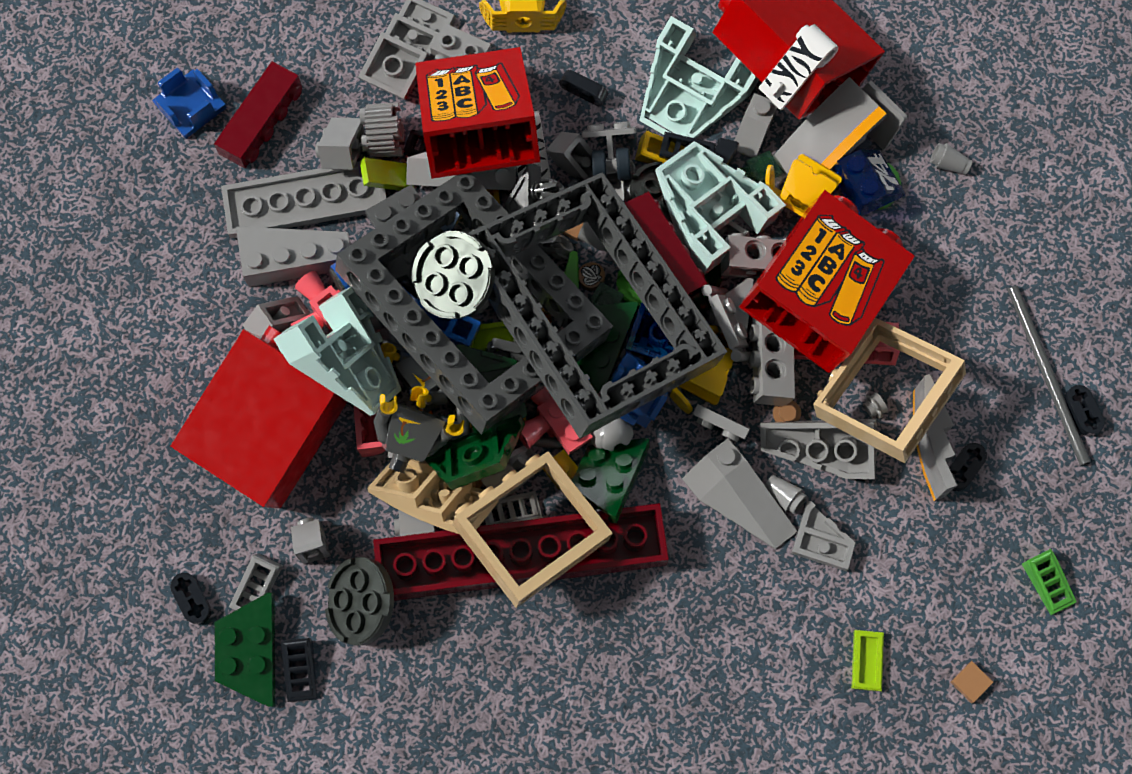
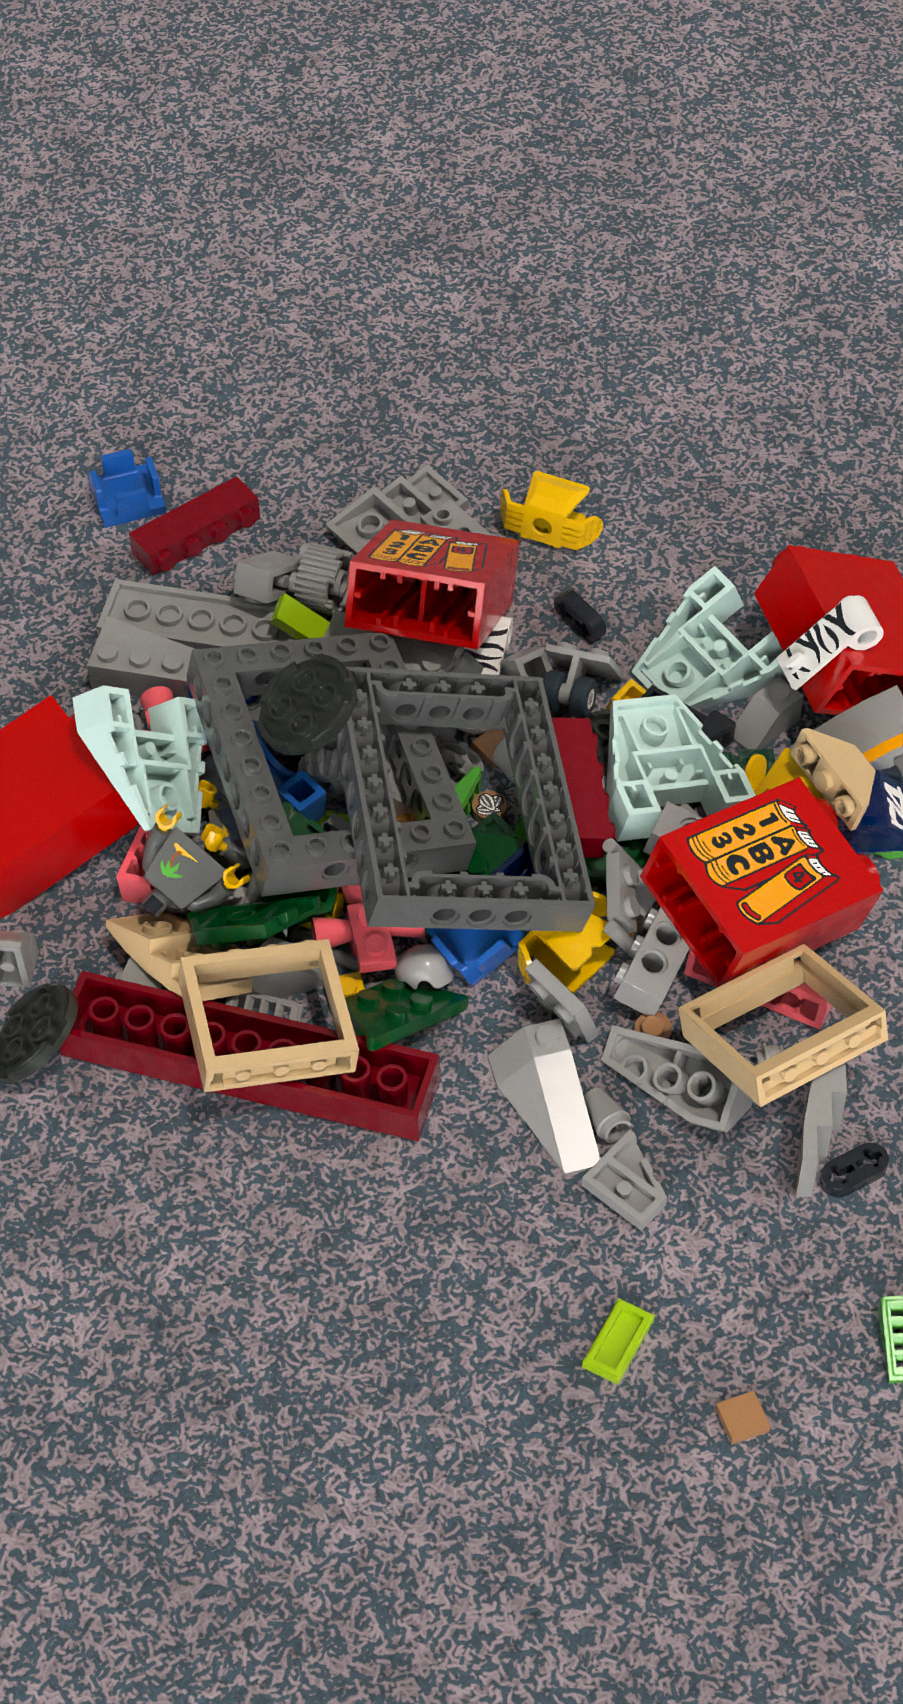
camera: 25 degrees right, 20 degrees down
none -> tan slope [790,728,876,831]

